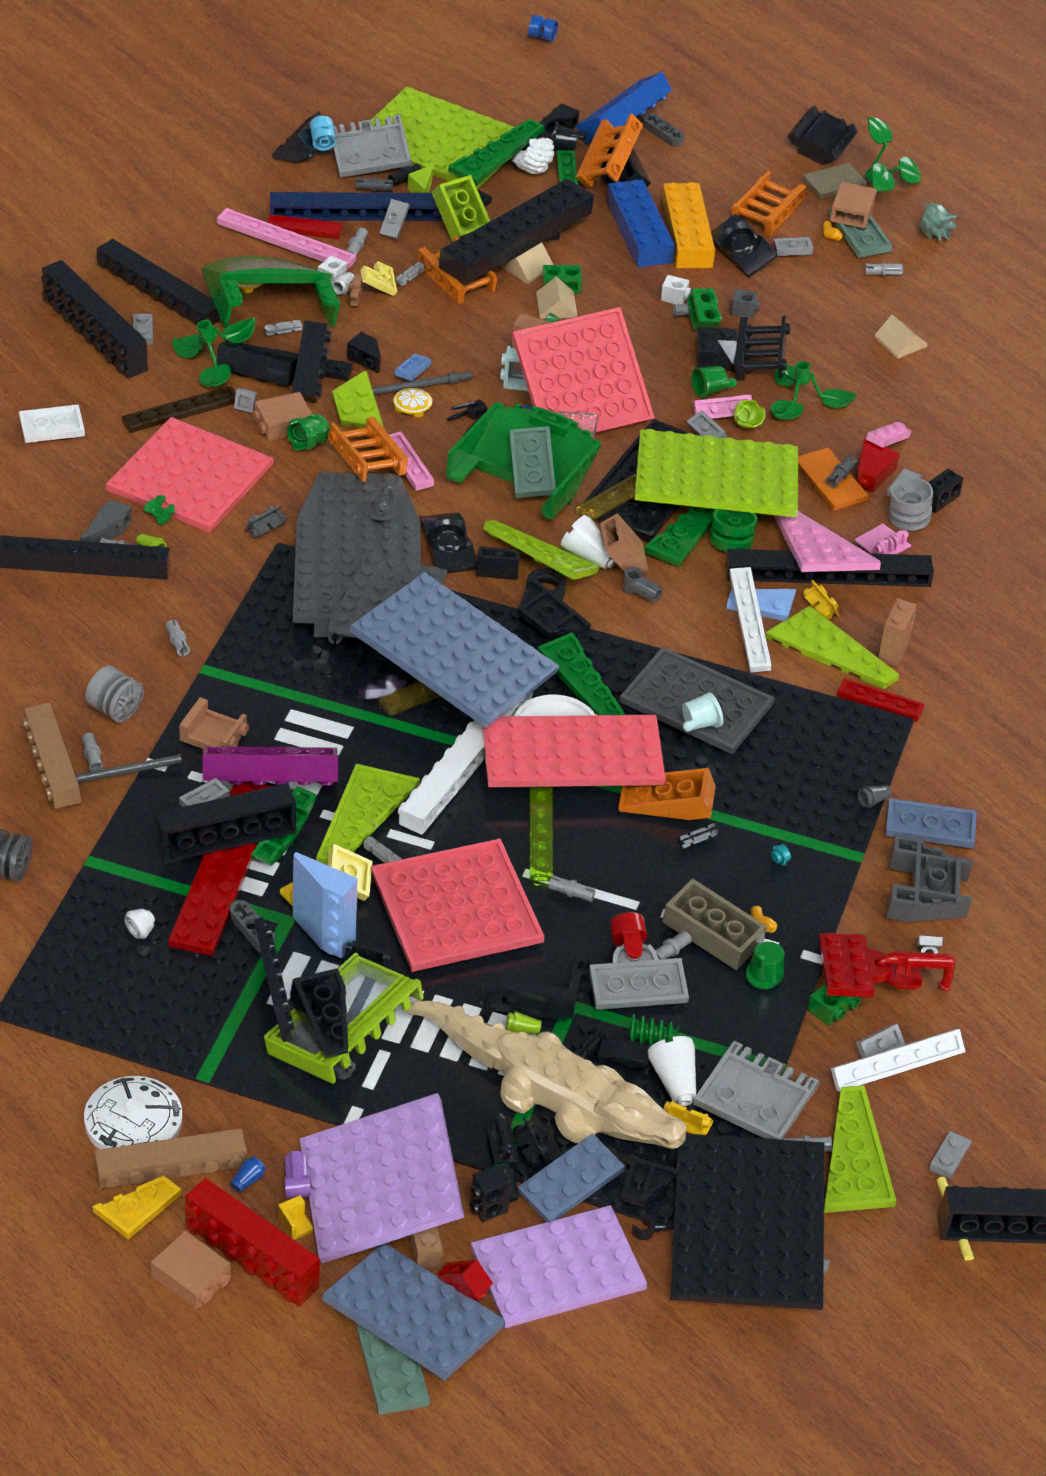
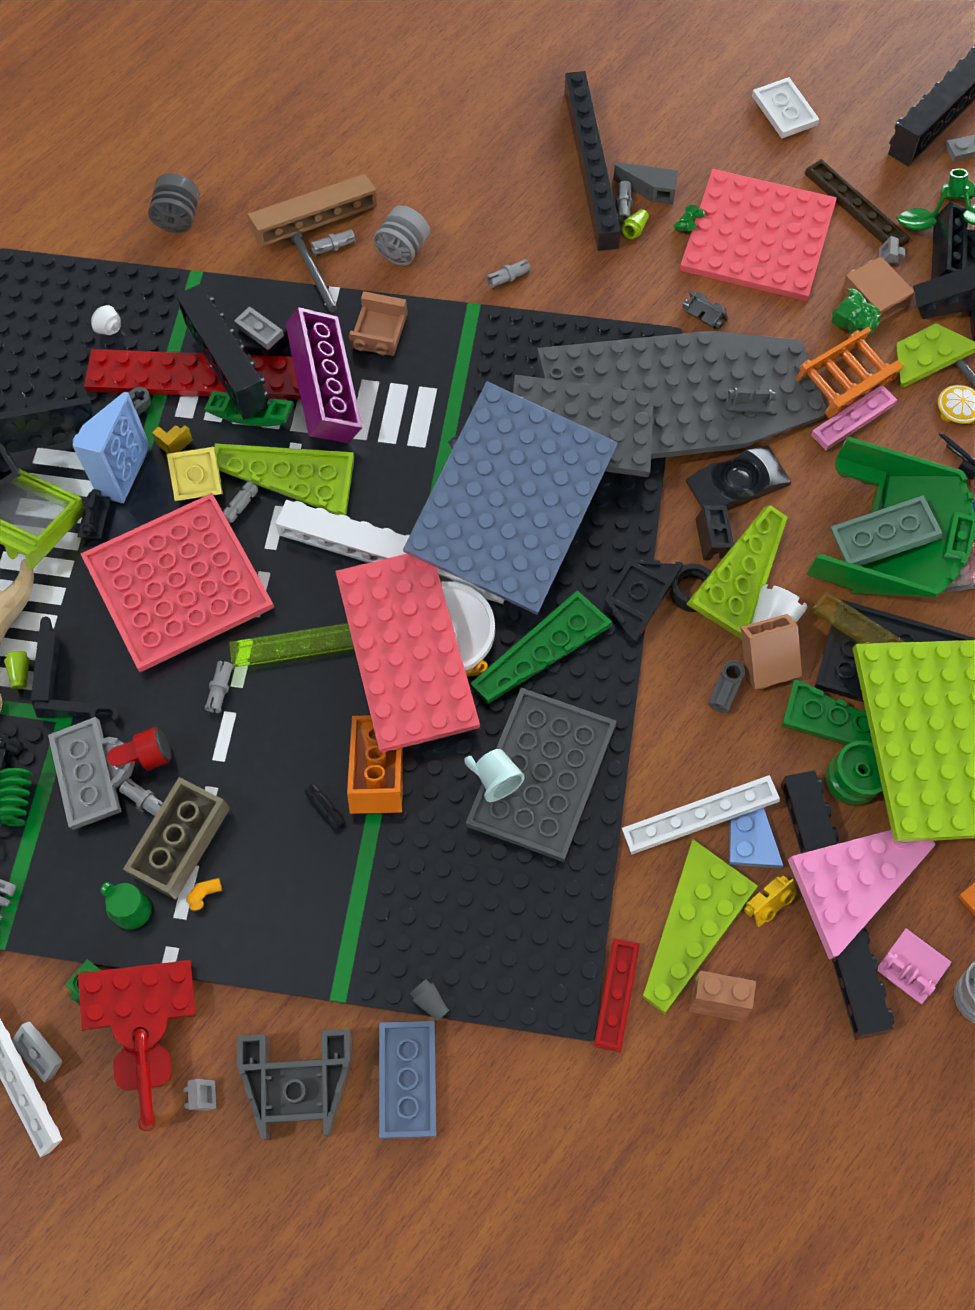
camera: 85 degrees right, 20 degrees up
teal plate [771,844,791,866] -> none

